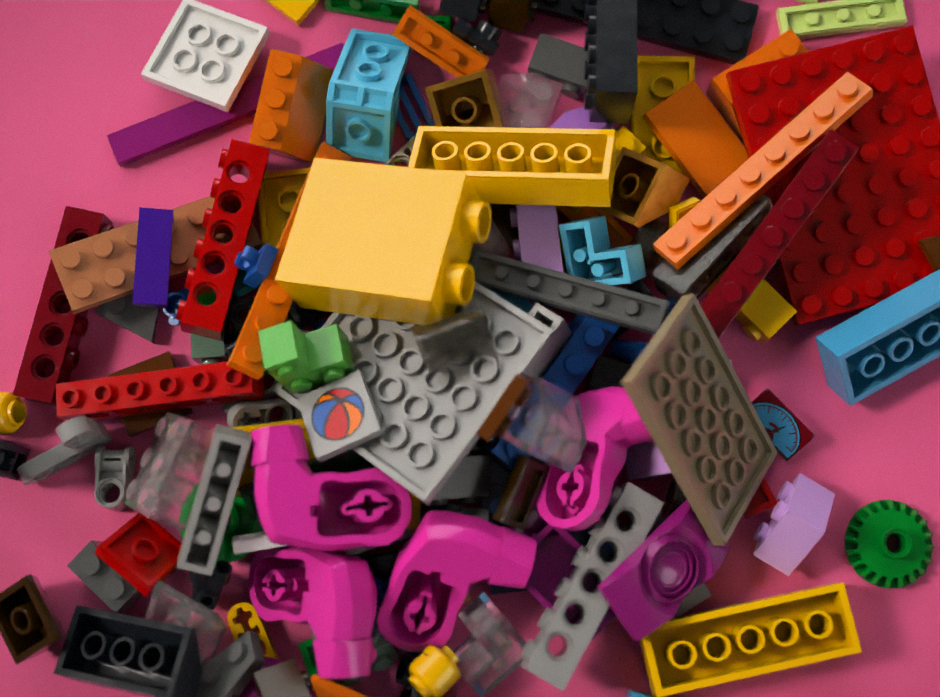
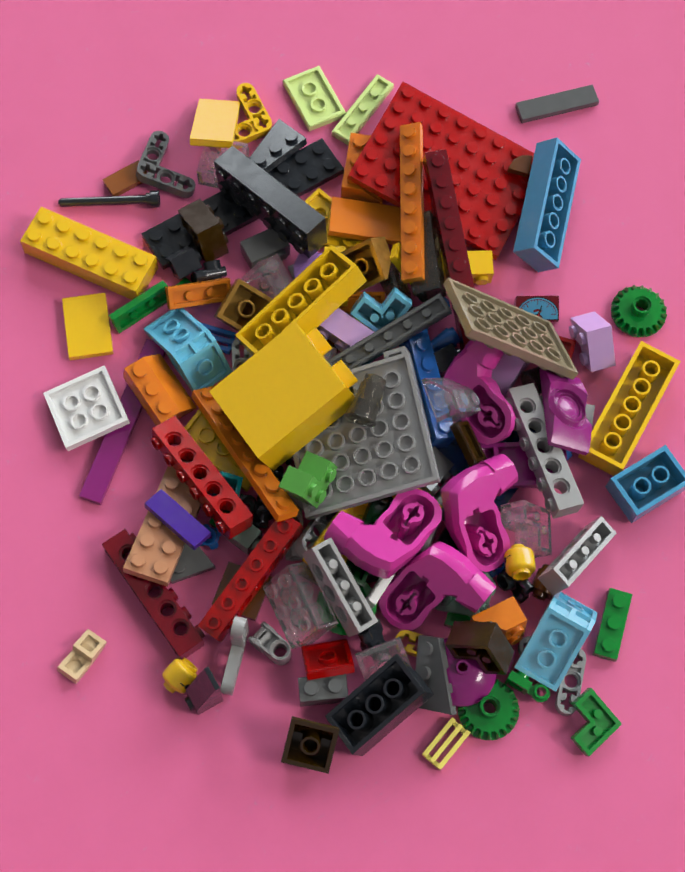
camera: 55 degrees left, 10 degrees down
blue tile [234,243,278,288] -> none
tile [296,370,384,462] -> none
reddish brown plate [477,372,535,441] -> none

